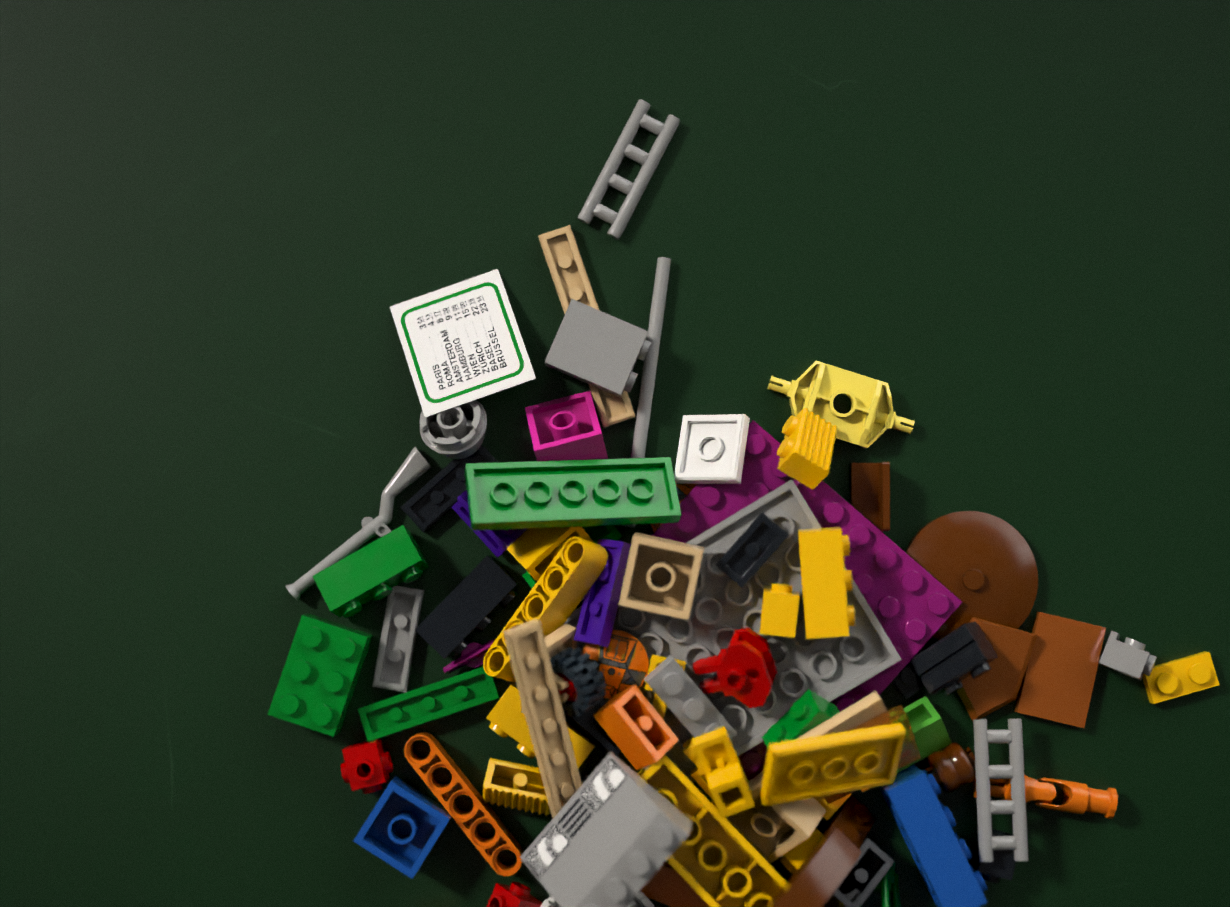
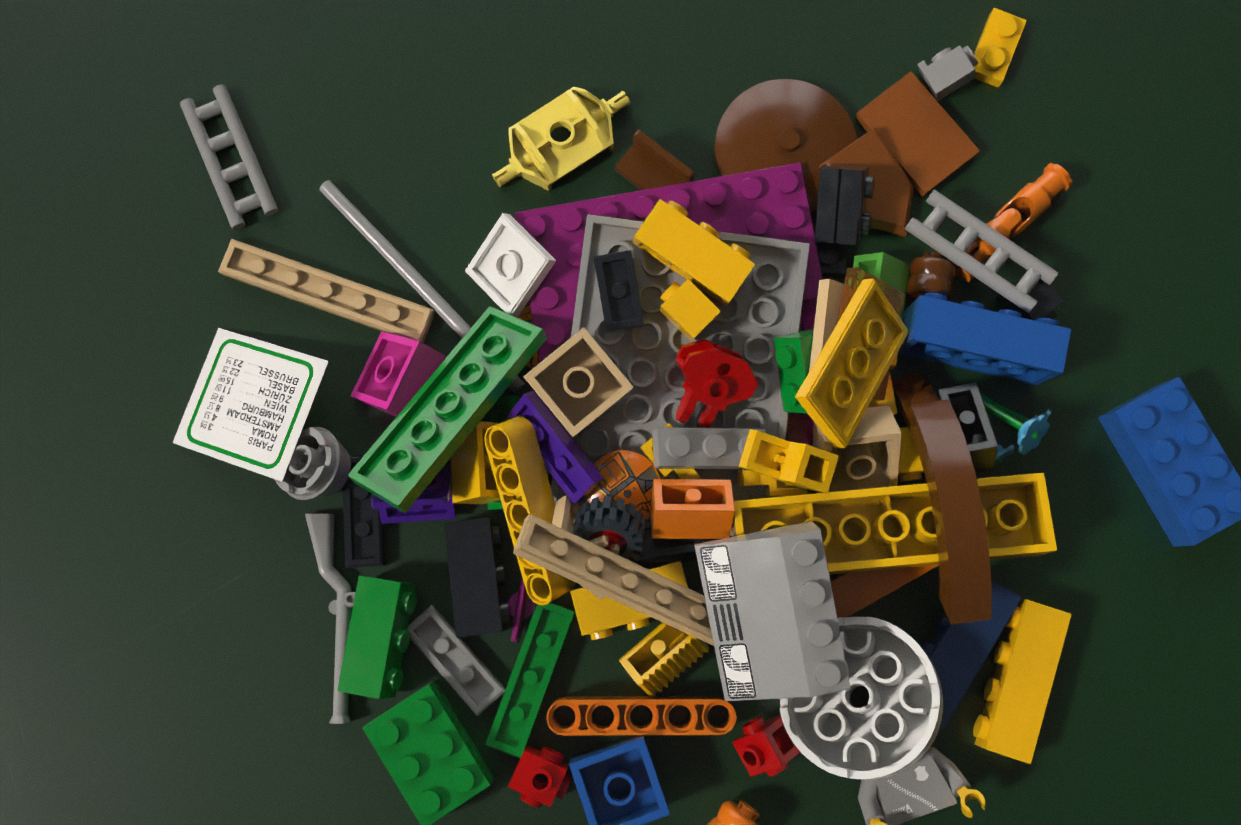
camera: 50 degrees left, 5 degrees down
light grey brick [544,299,651,398] -> none
yellow brick [777,408,837,490] -> none

